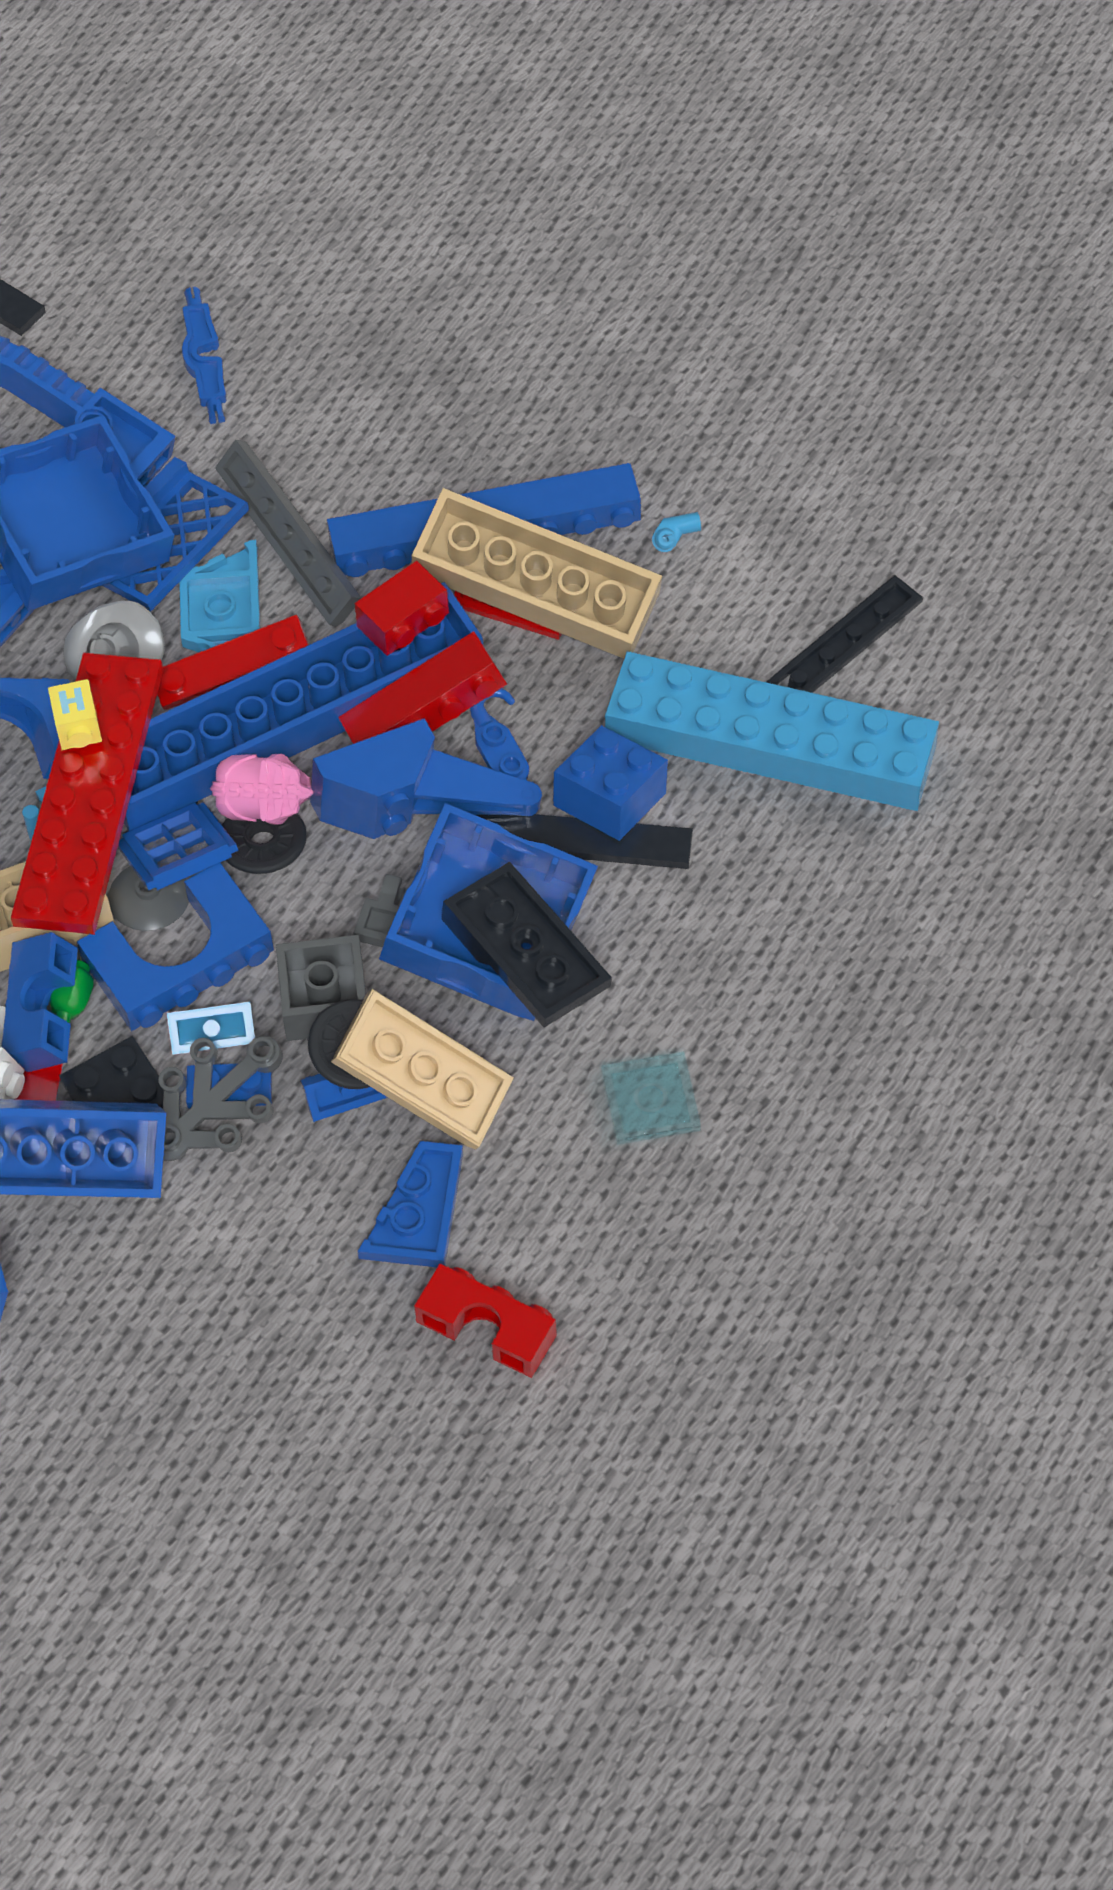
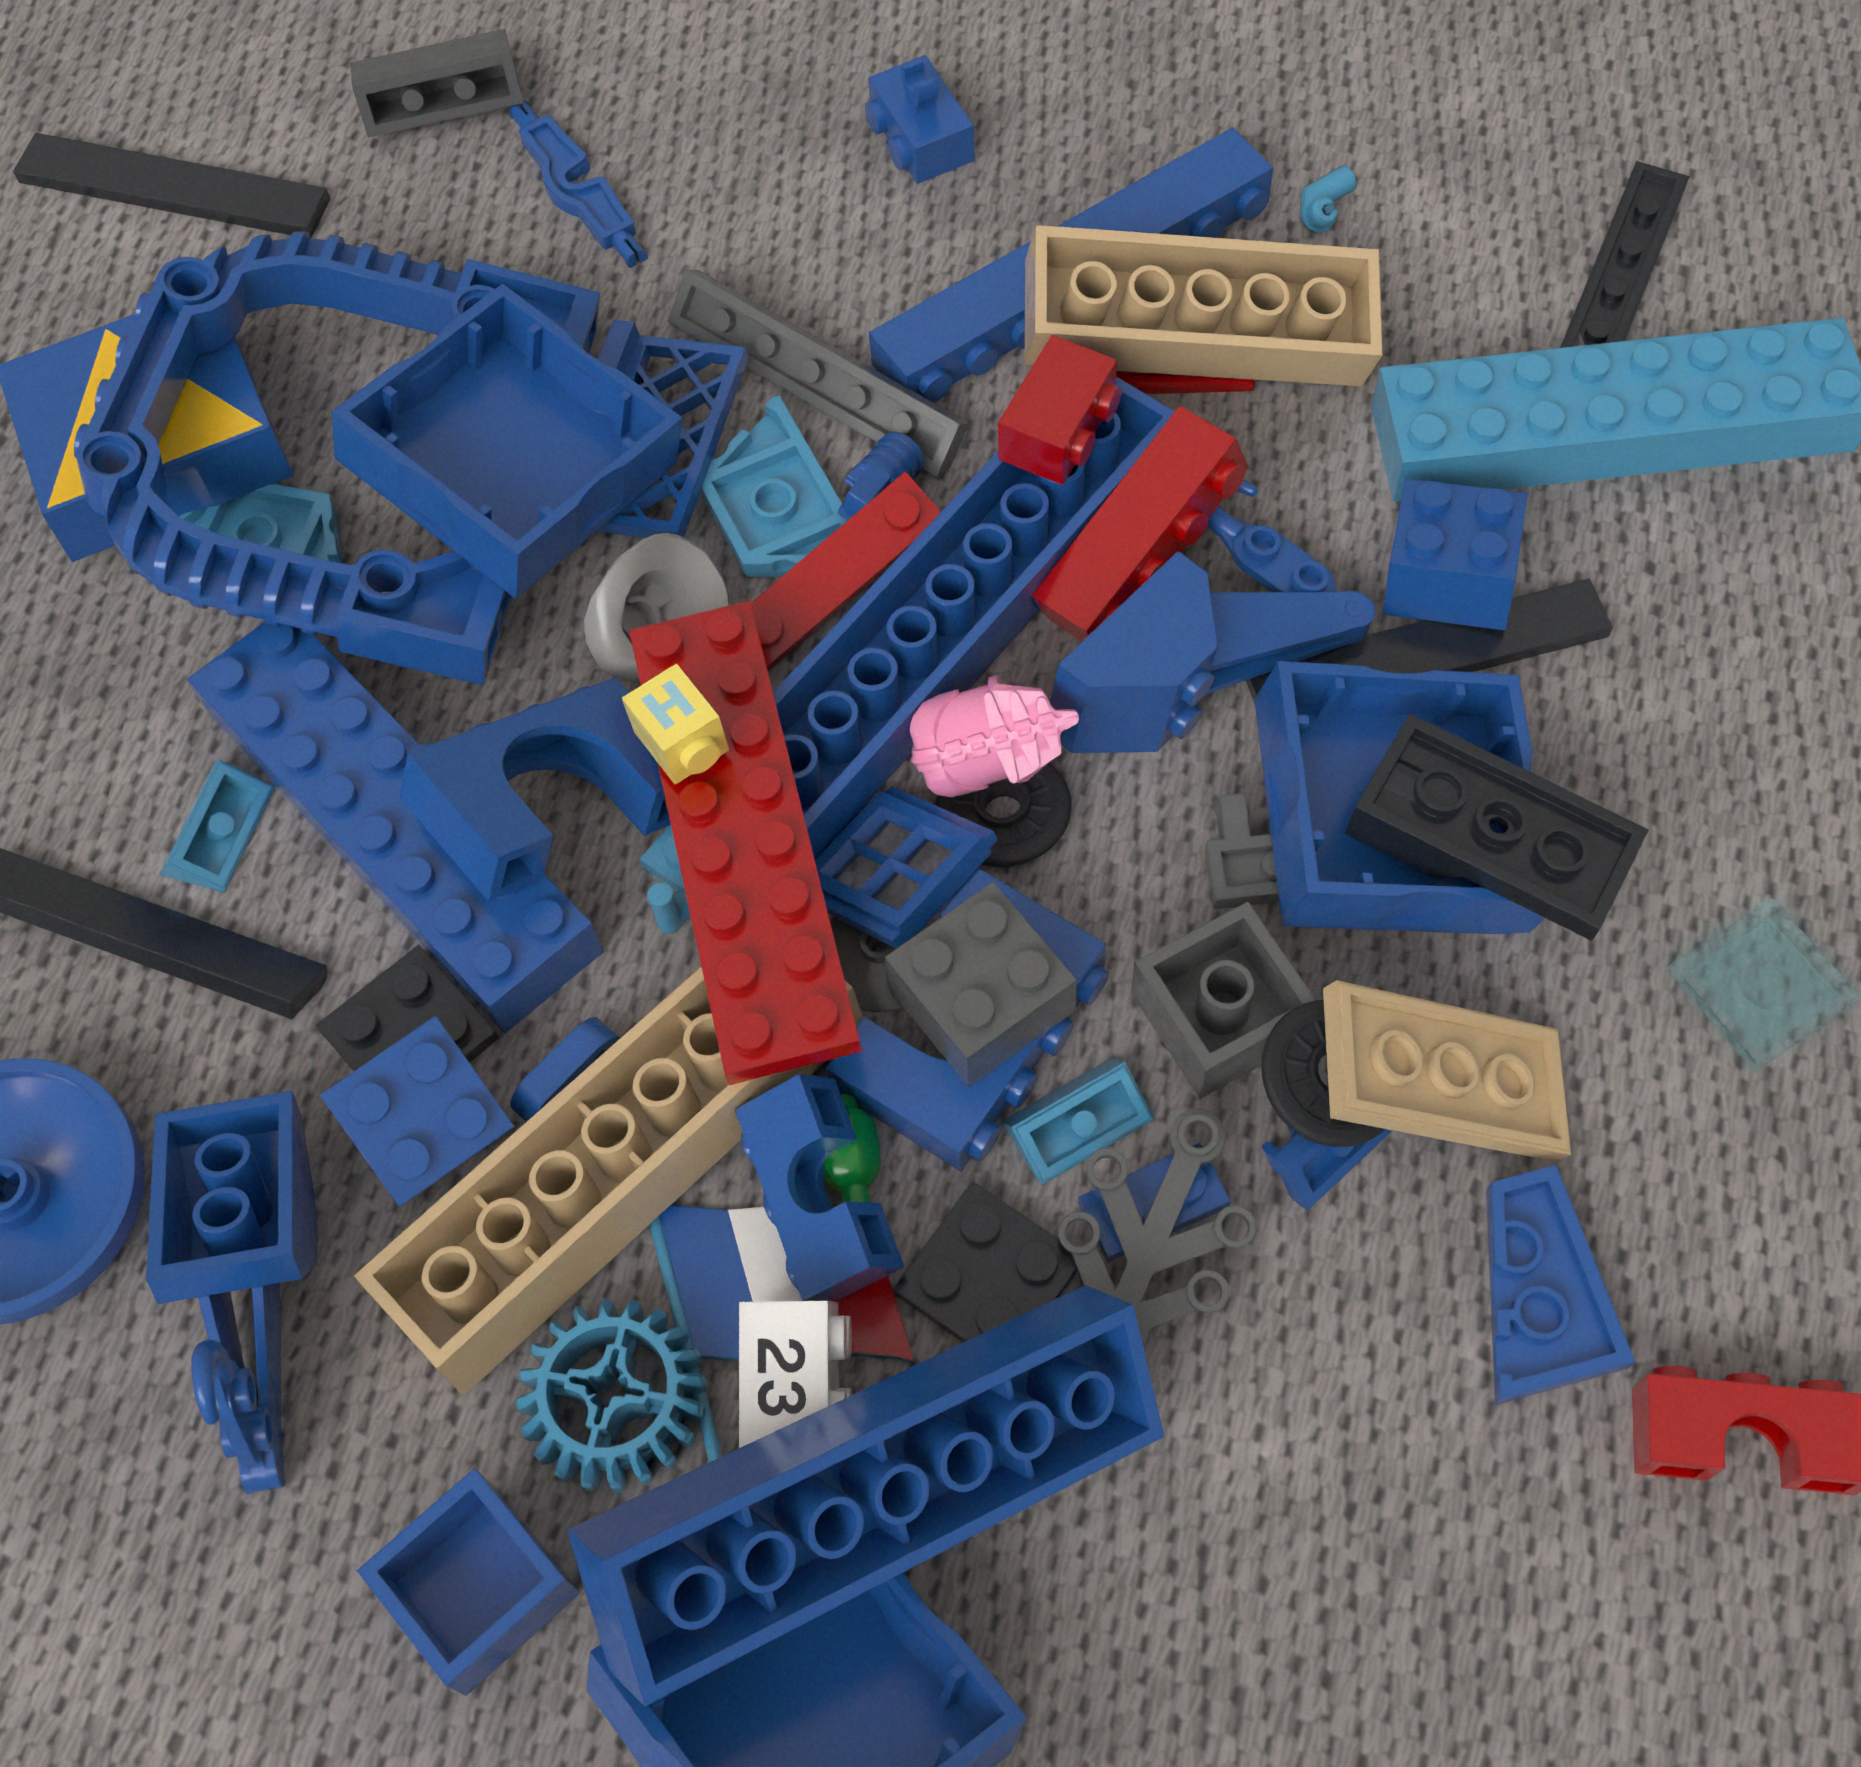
camera: 20 degrees left, 5 degrees up
none -> dark grey brick [350,29,524,138]
none -> blue hinge [837,432,924,521]
none -> blue brick [865,55,975,184]
none -> dark grey brick [885,882,1077,1087]

